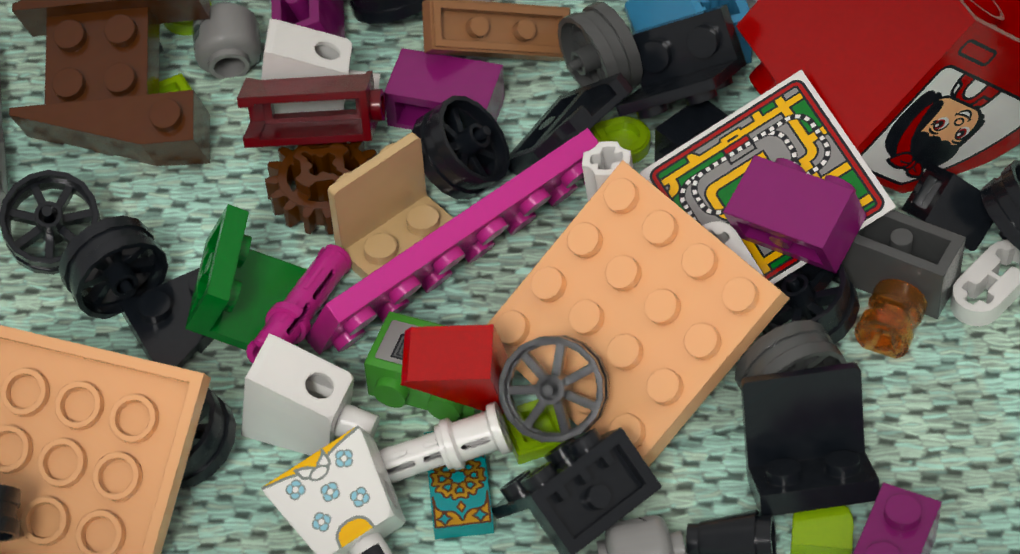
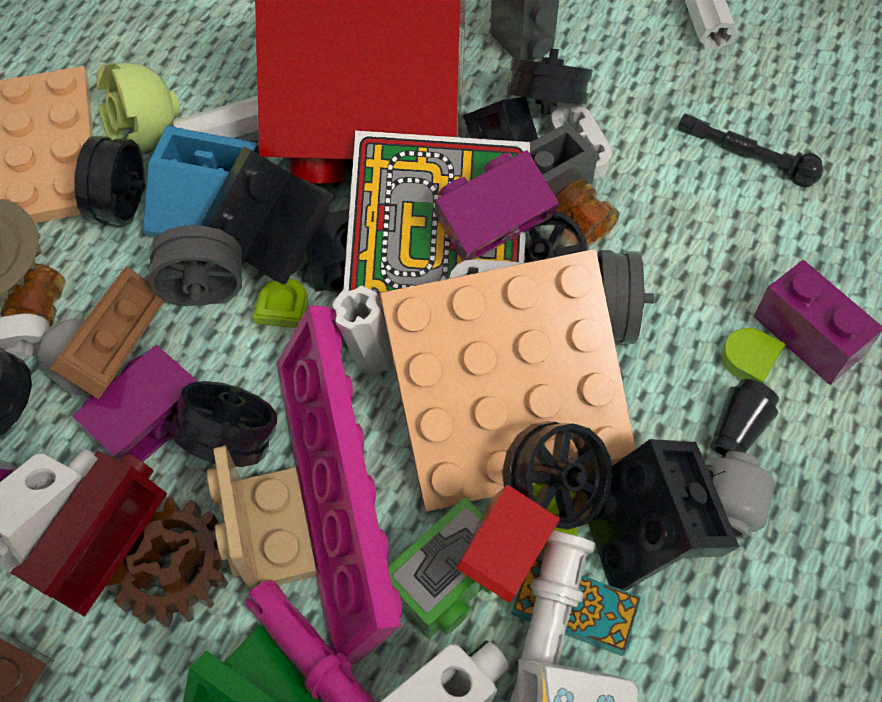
camera: 65 degrees left, 10 degrees up
black wing [508,73,633,175] -> none
black bracket [741,362,880,516] -> none

